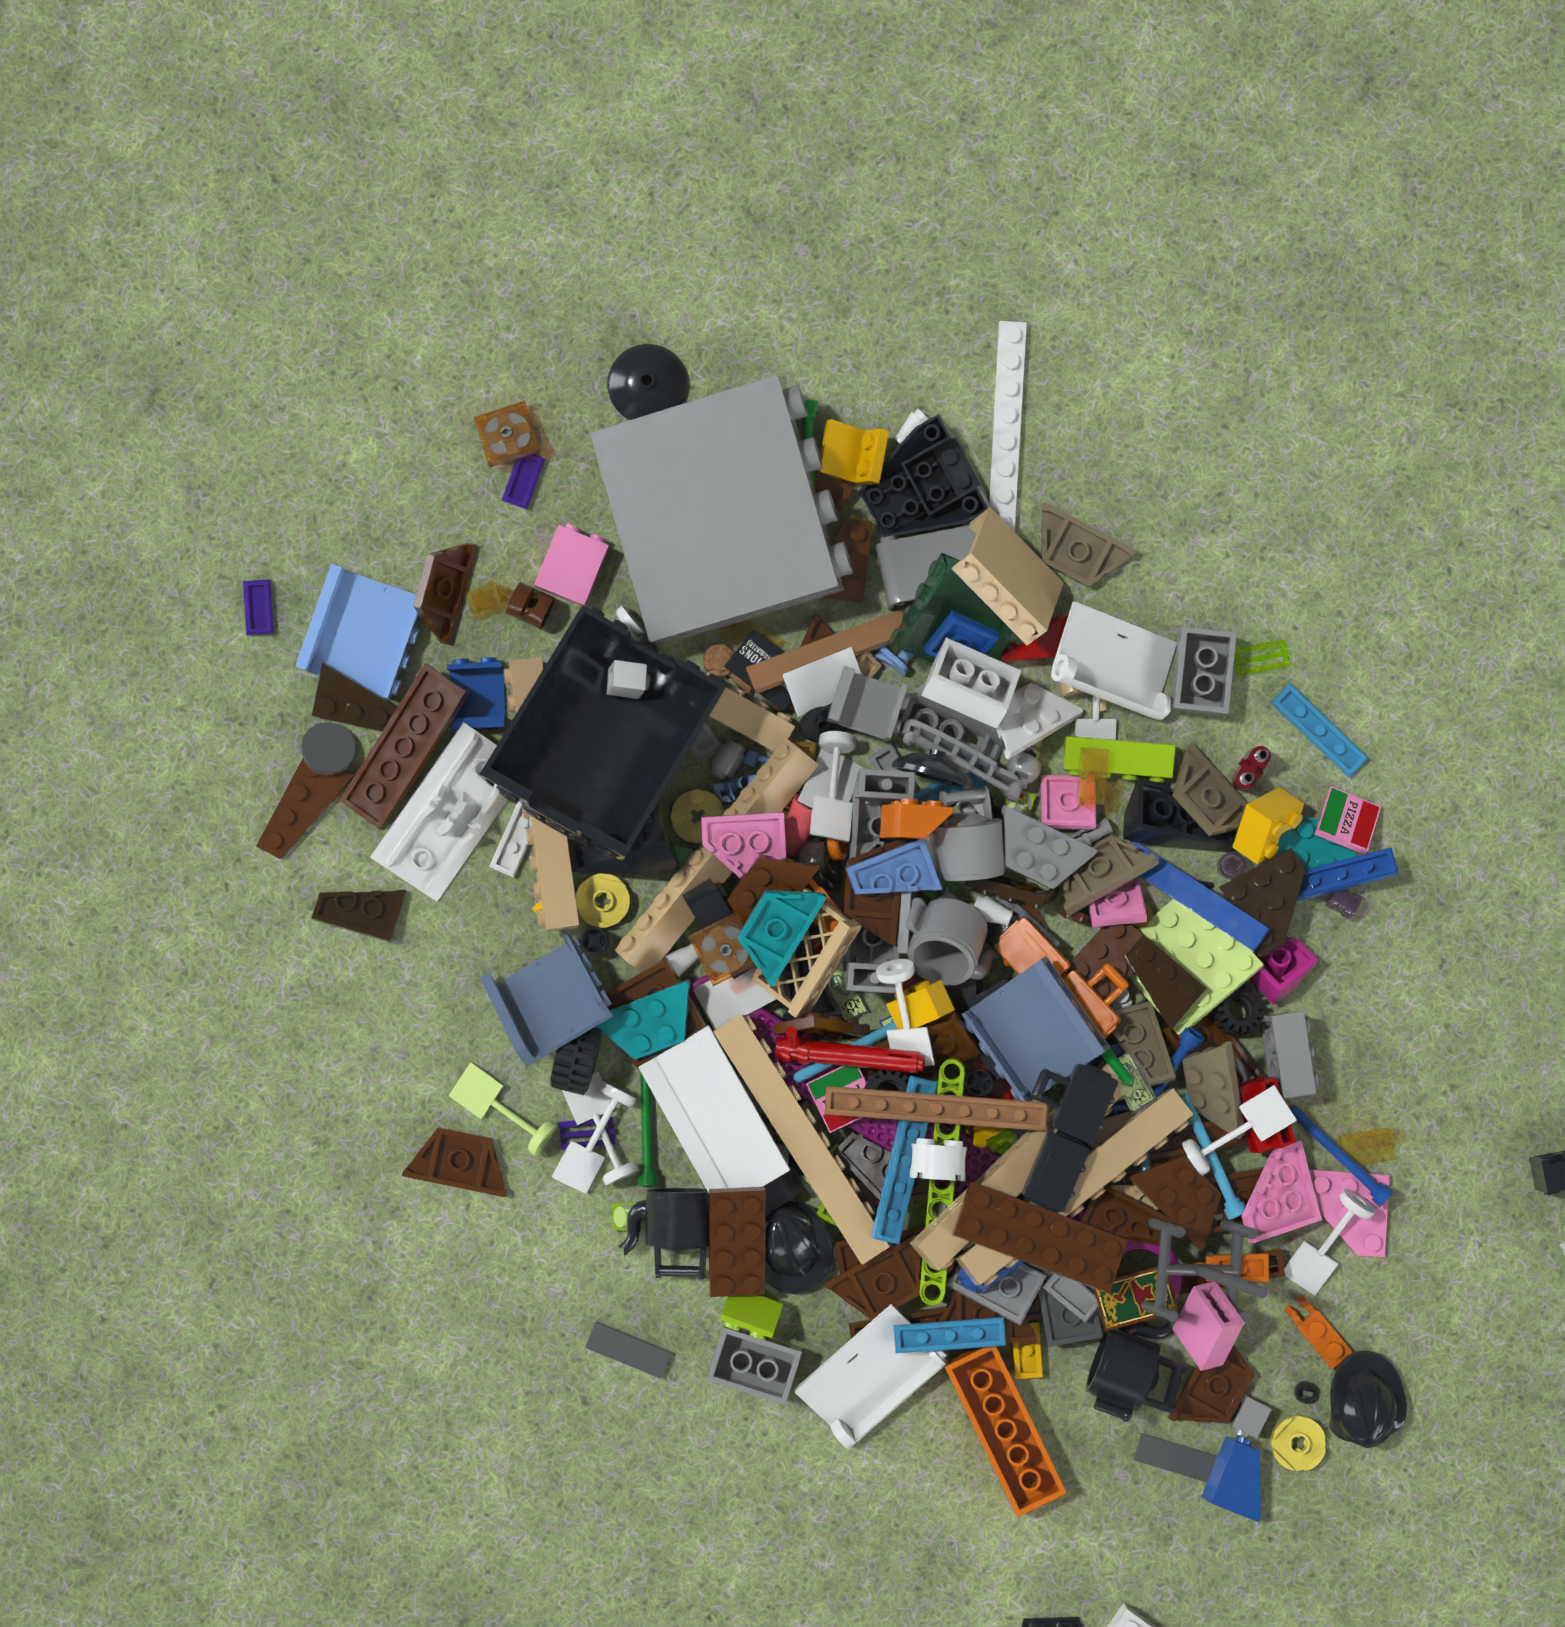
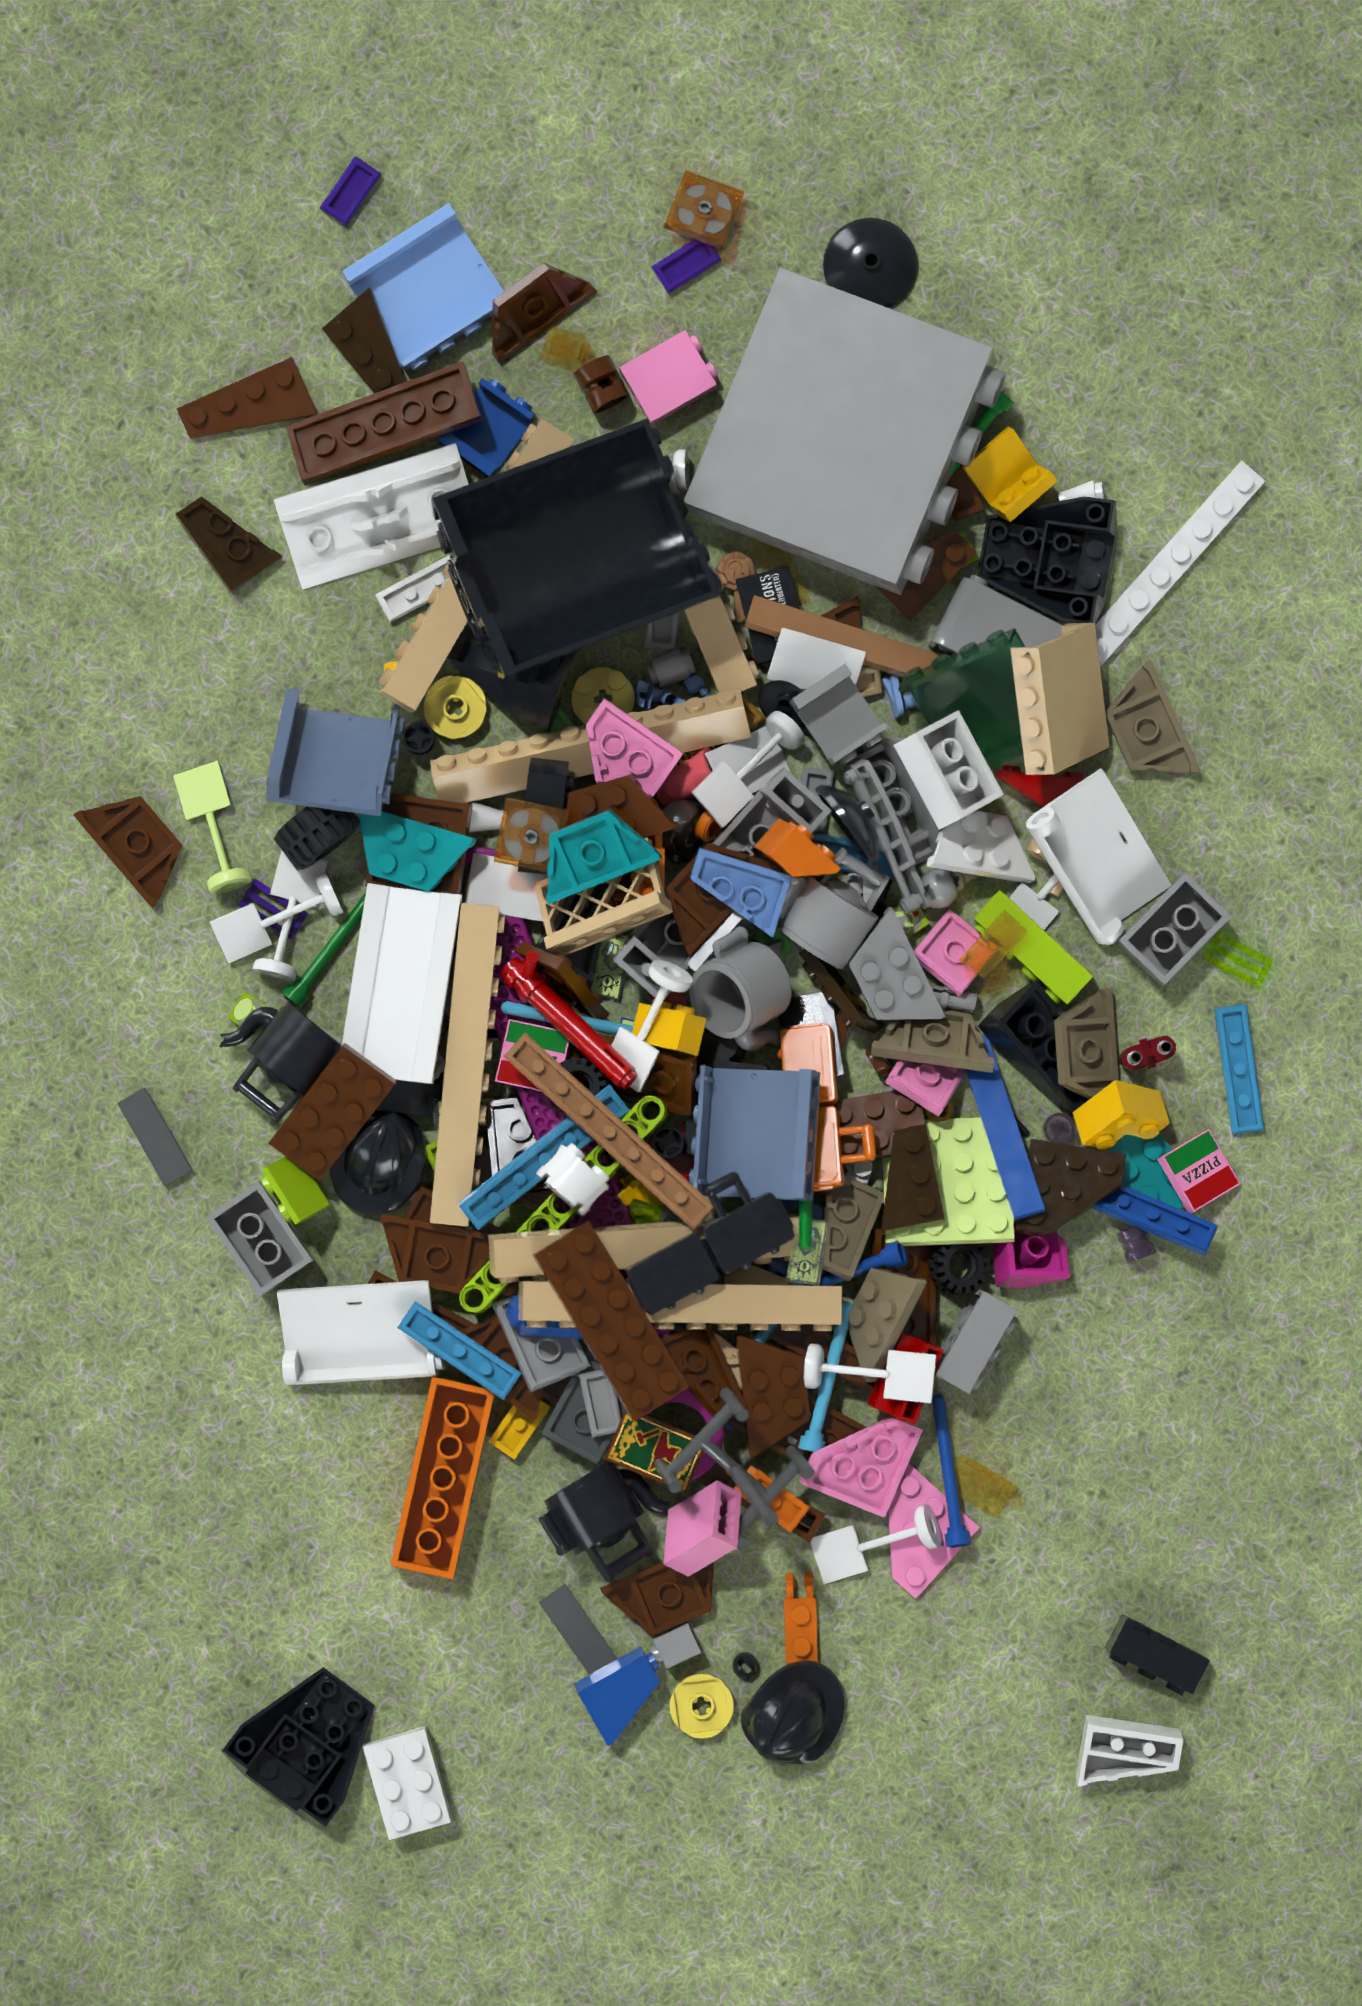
camera: 35 degrees right, 0 degrees up
dark grey tile [300,722,356,776] -> none
white brick [607,660,650,699] -> none
blue plate [924,610,999,657] -> none
white cone [974,895,1013,926] -> none

